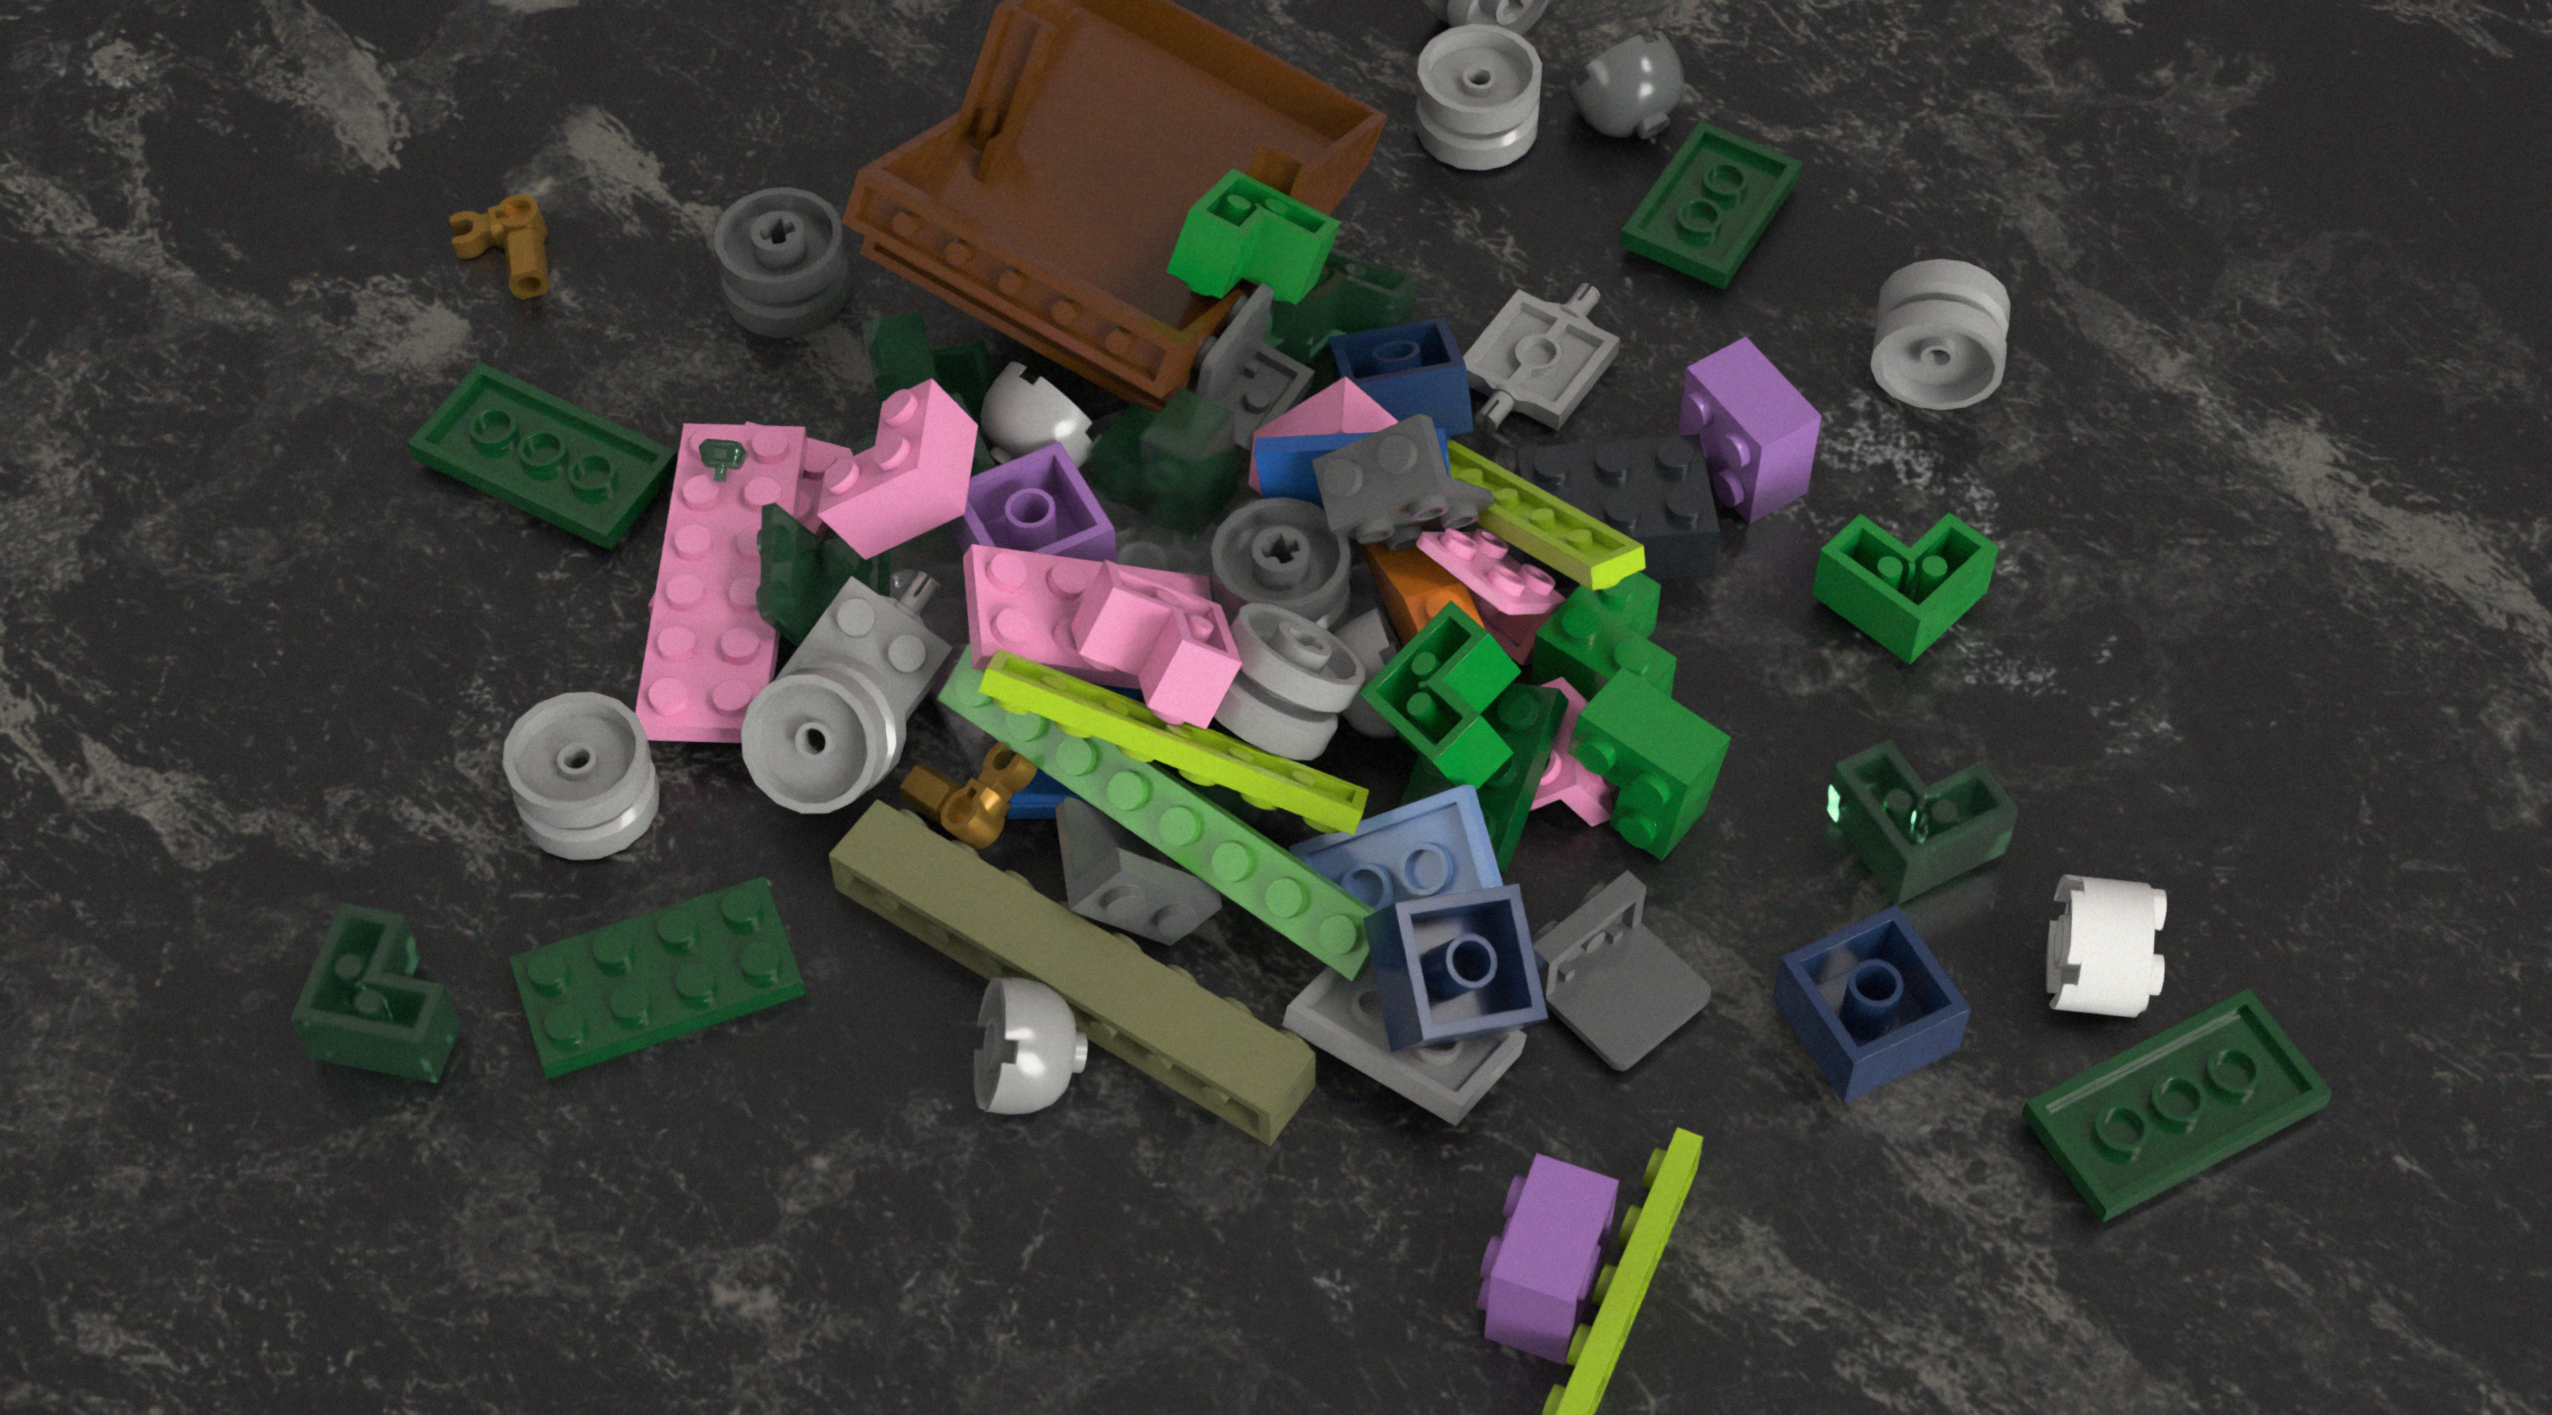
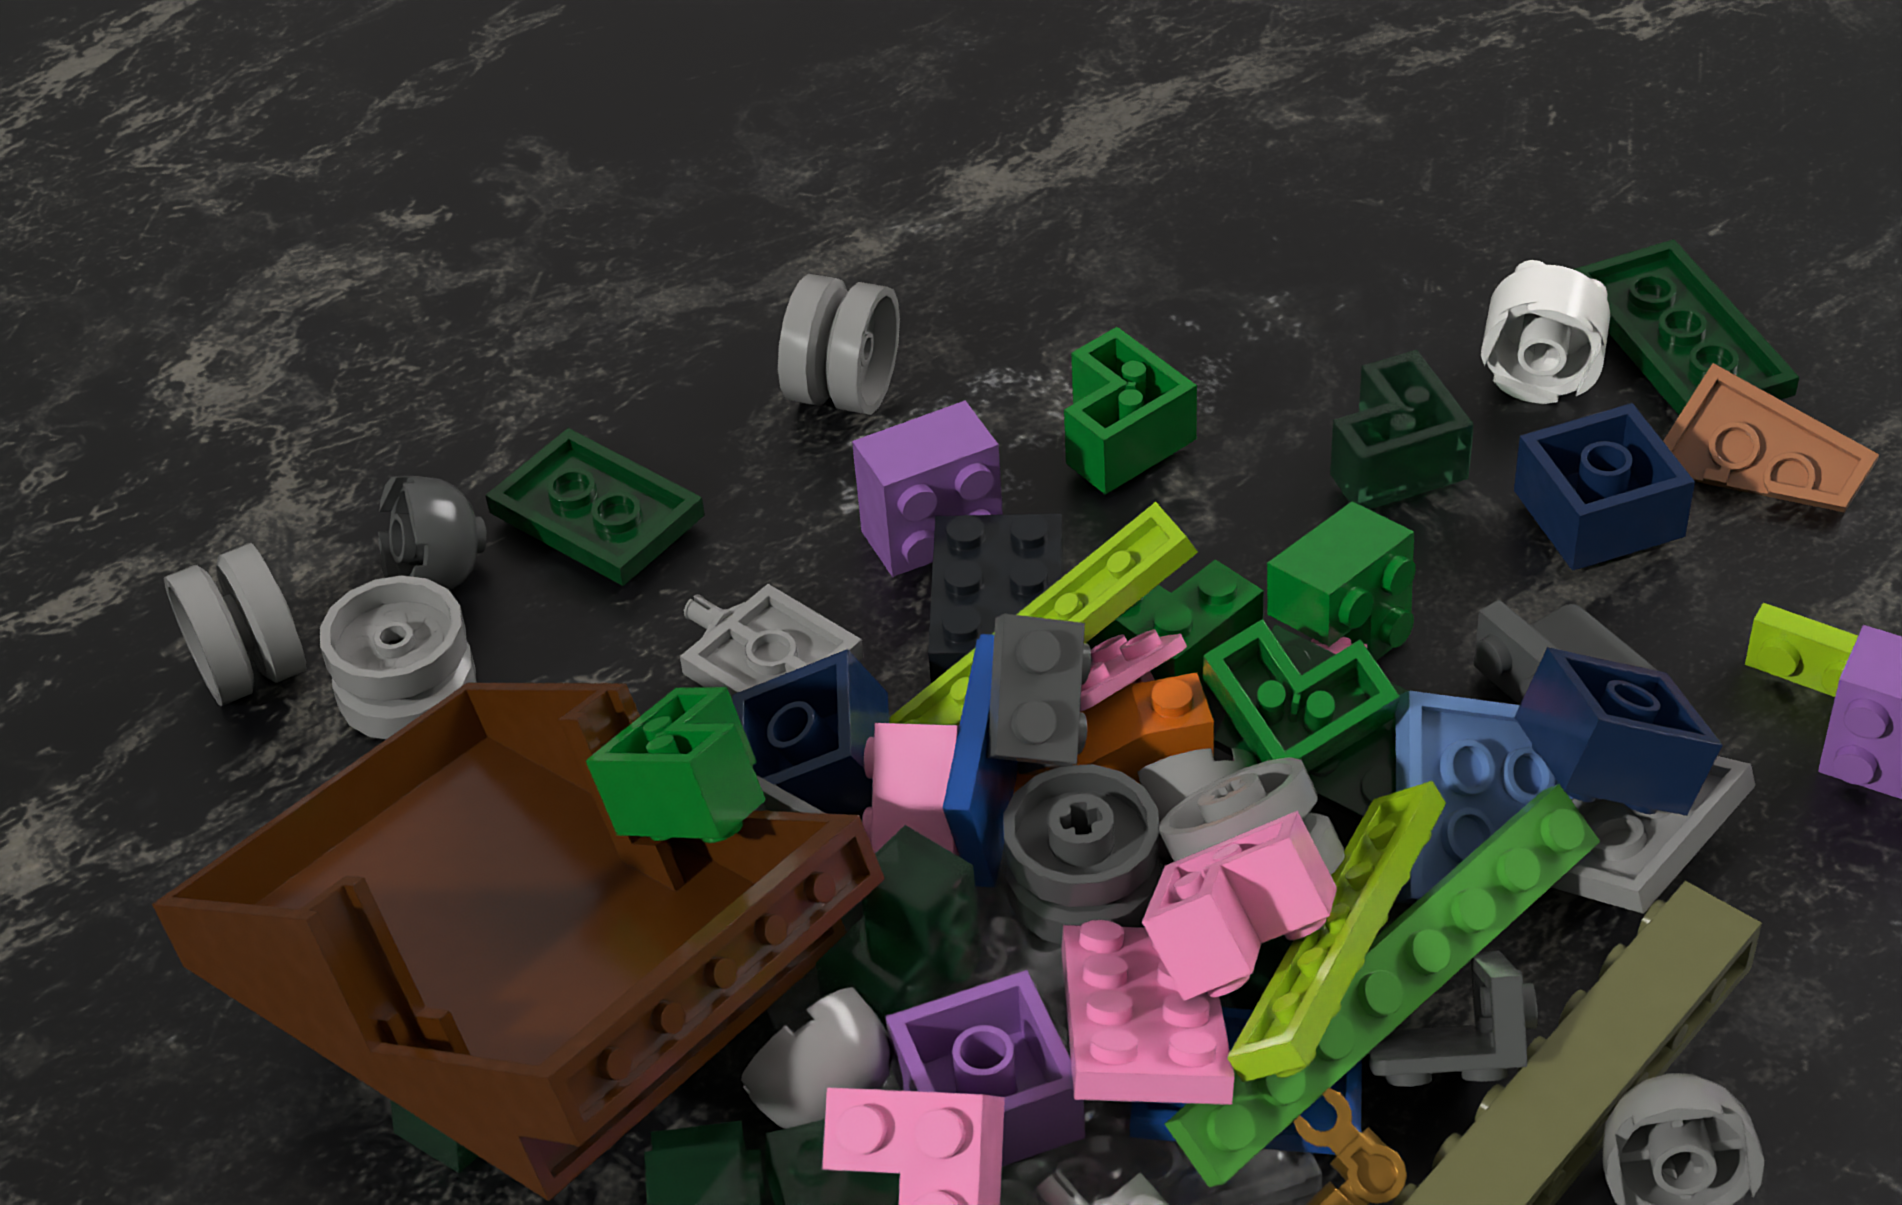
camera: 80 degrees left, 10 degrees down
none -> nougat wing [1663,363,1879,513]

